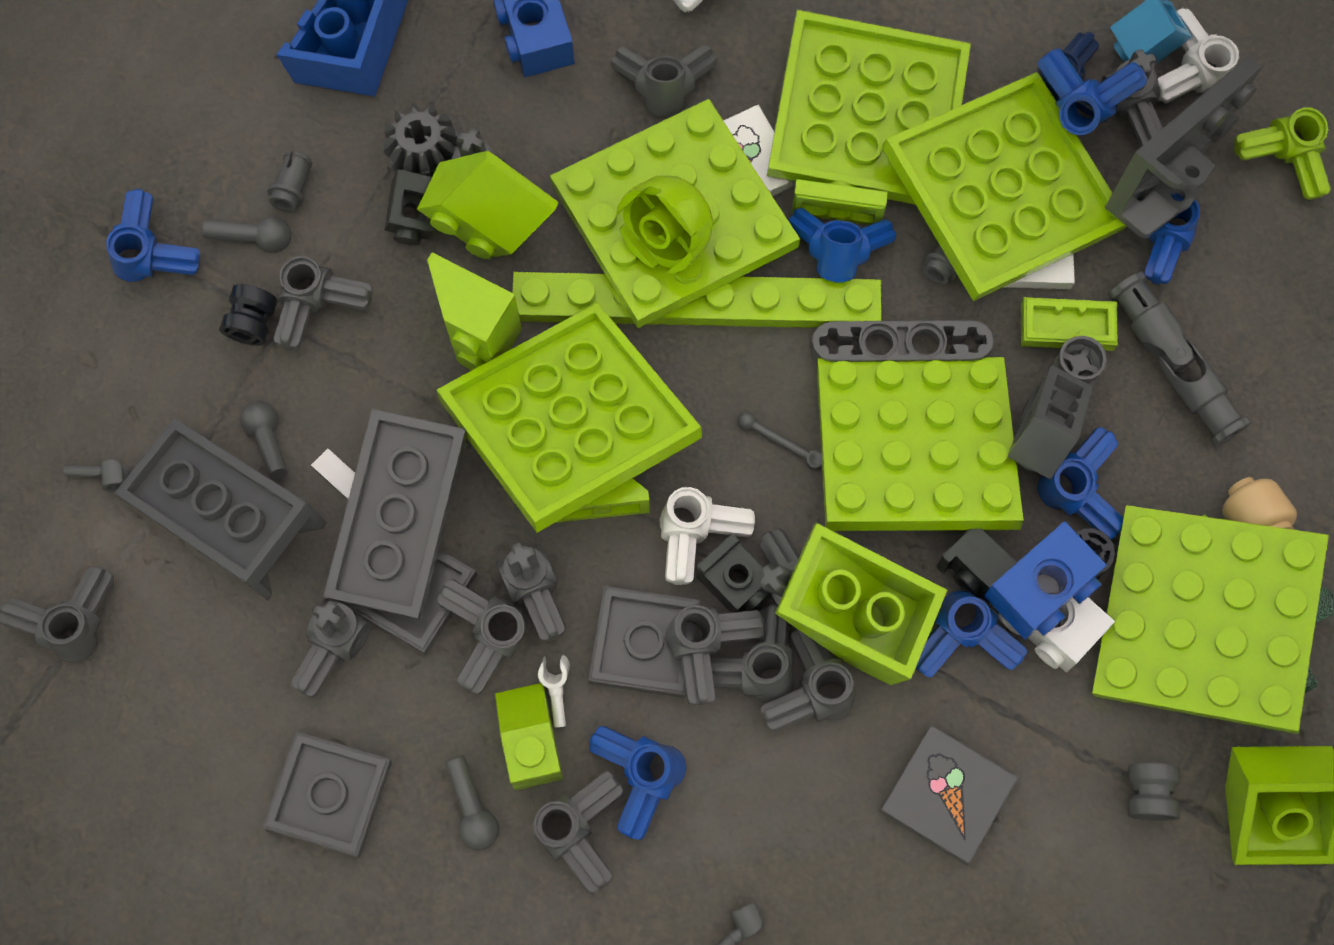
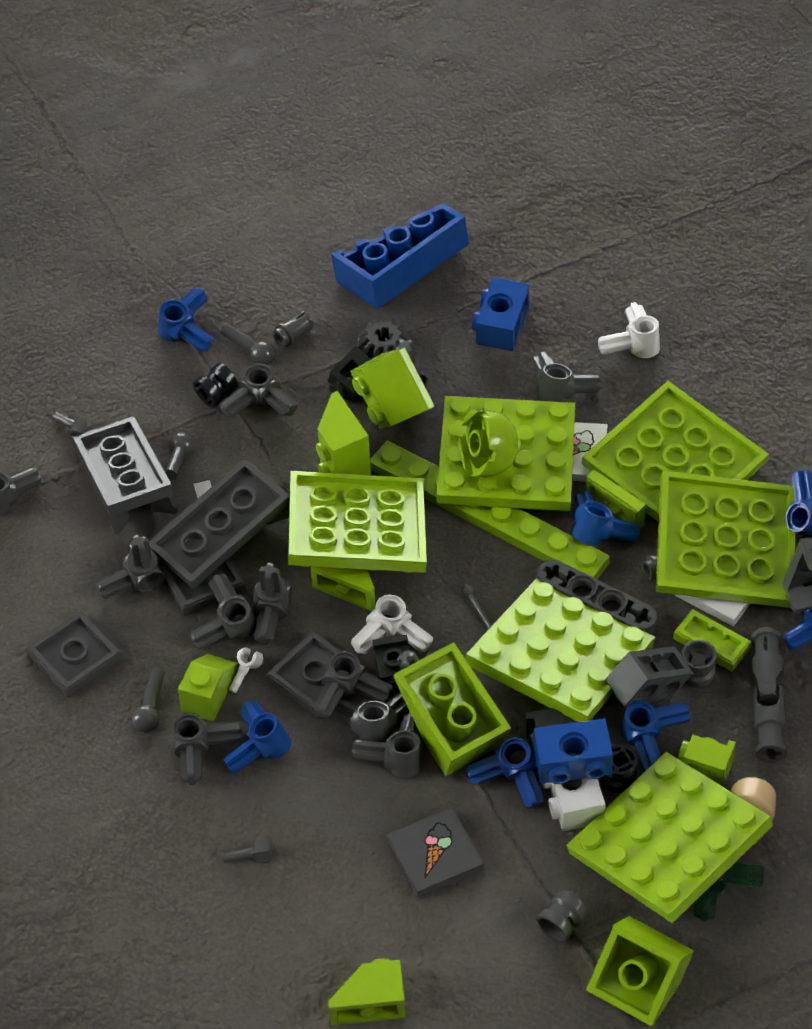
camera: 35 degrees right, 20 degrees down
none -> lime brick [678,735,736,787]

